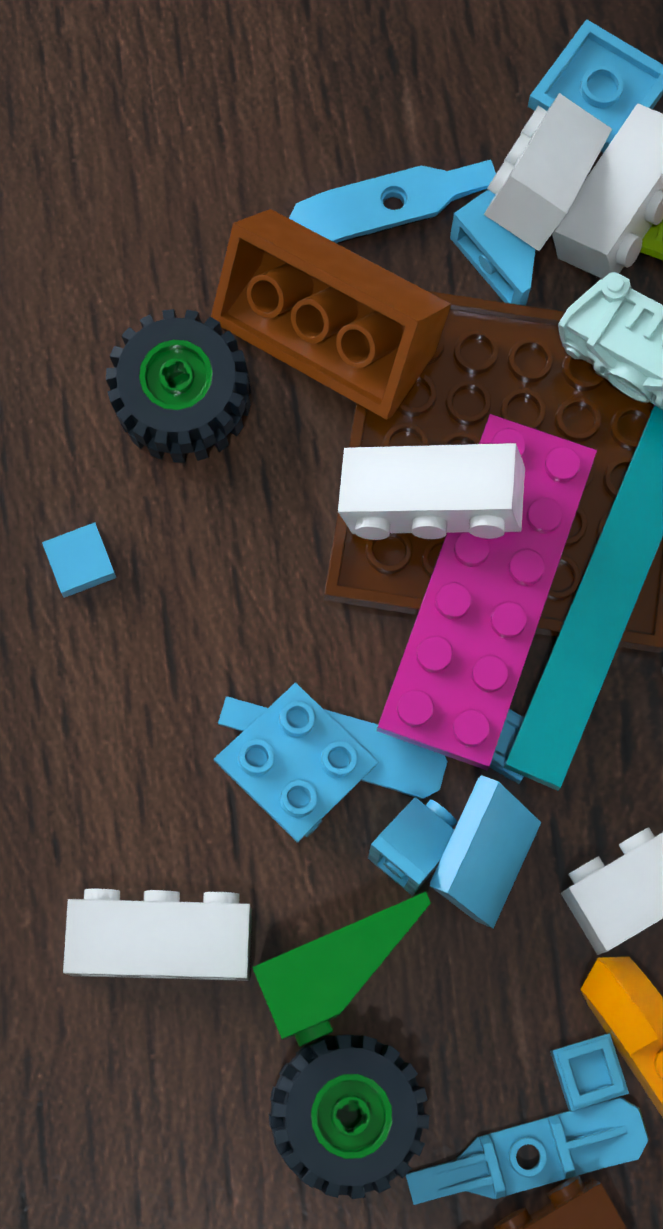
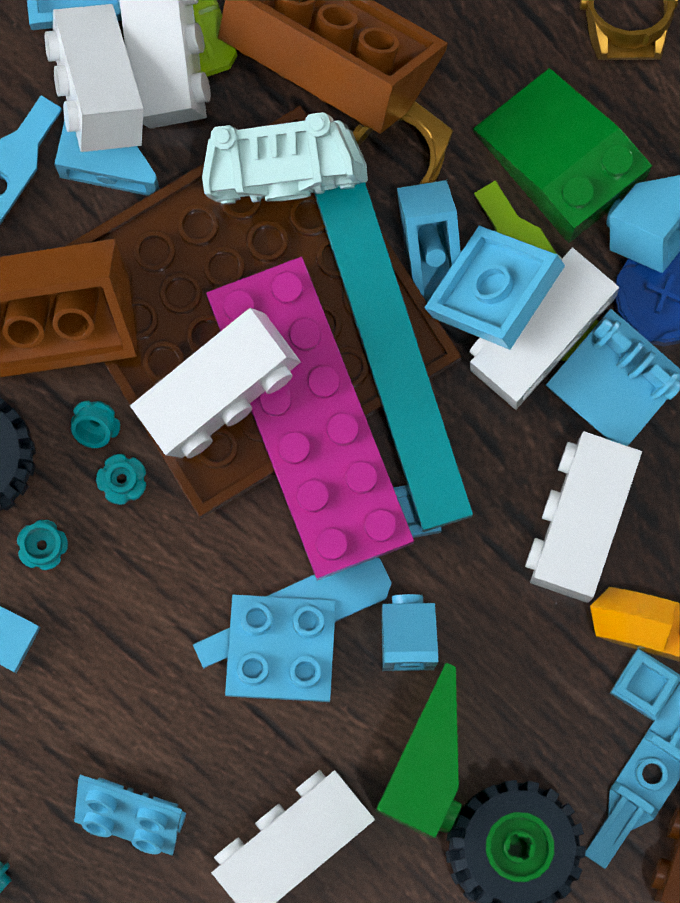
camera: 40 degrees left, 5 degrees up
medium azure tile [430,775,541,929] -> none
none -> teal plate [17,520,68,570]
none -> teal plate [71,401,120,448]
none -> medium azure hinge [74,775,187,856]
none -> teal plate [96,454,146,505]

